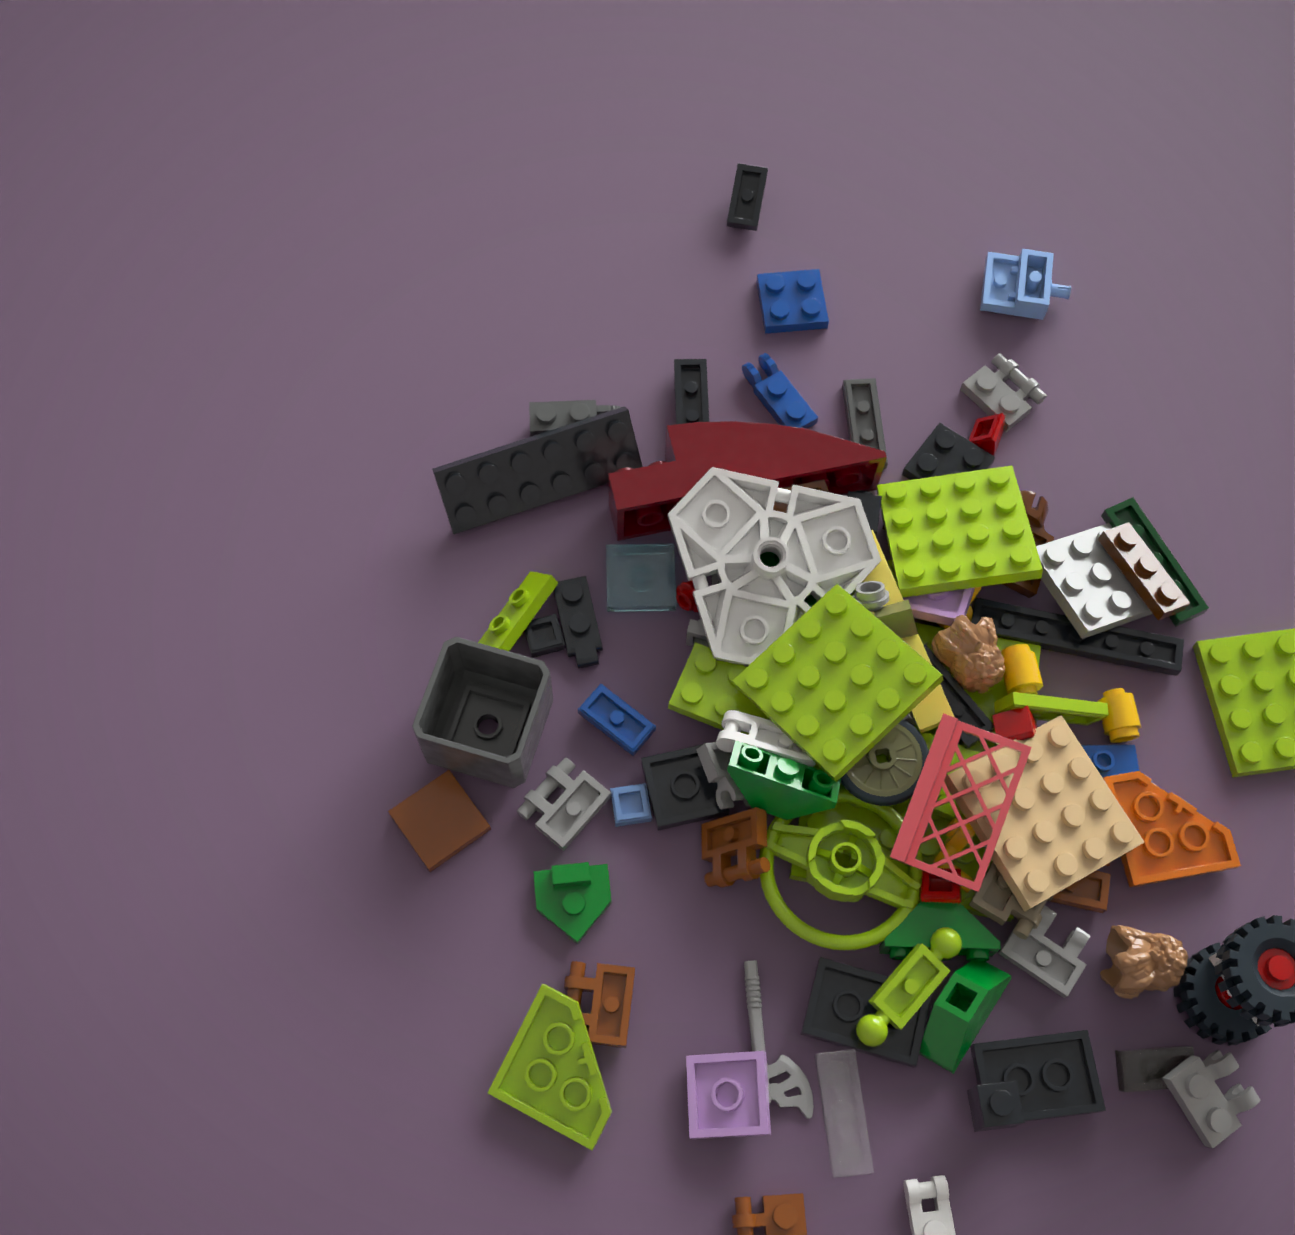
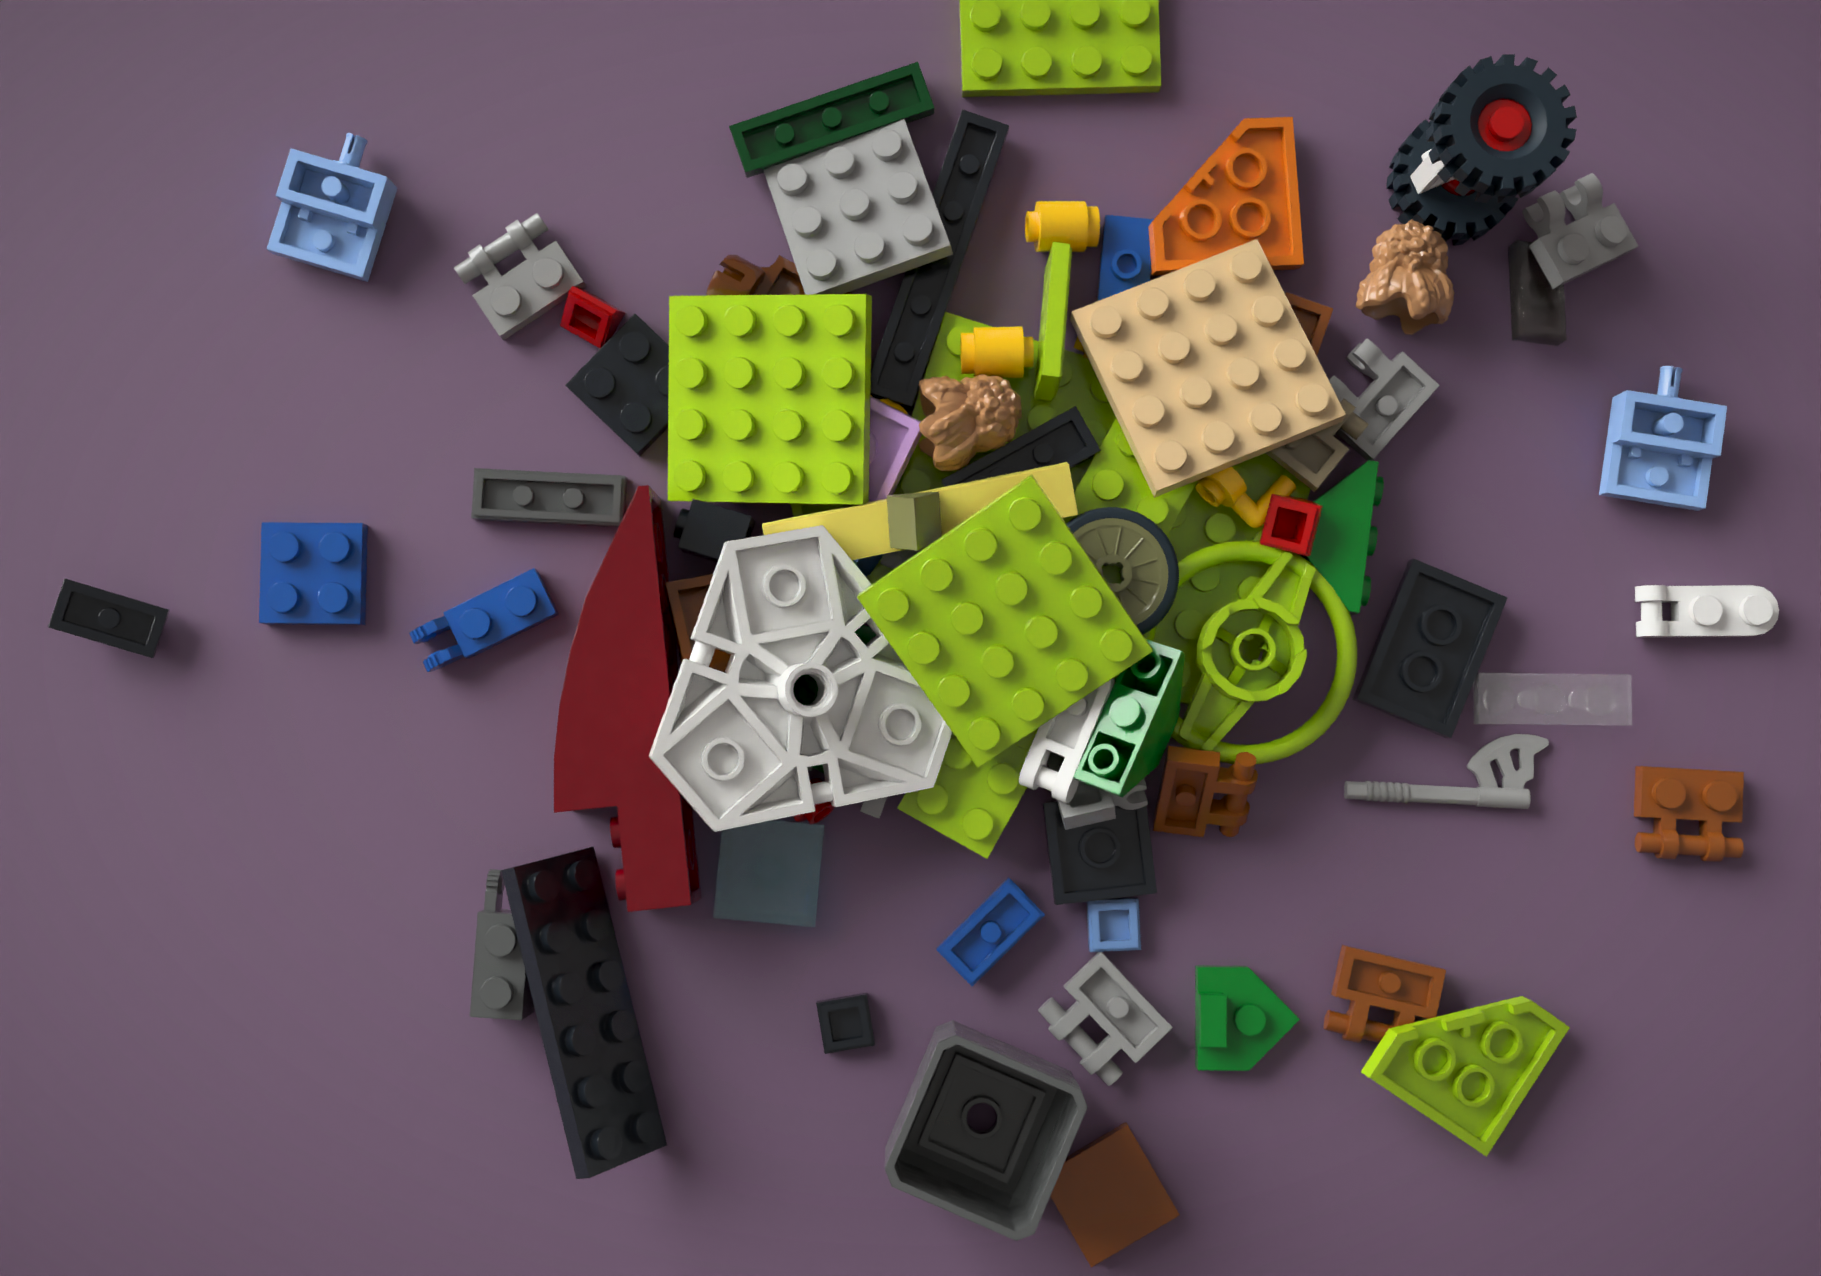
camera: 85 degrees left, 20 degrees up
lime plate [478,571,558,651] -> none
black hinge [553,576,603,669] -> none
black plate [674,359,709,424] -> none
lavender plate [686,1051,771,1139] -> none
light grey plate [853,581,889,611] -> none
lime plate [856,927,962,1047] -> none
coral fence [890,713,1032,892] -> none
green slope [919,959,1012,1074] -> none
black brick [967,1080,1025,1132] -> none
black plate [970,1030,1106,1122] -> none
red slope [992,705,1038,741] -> none
plate [1098,522,1190,621] -> none
none -> light blue plate [1599,366,1727,511]

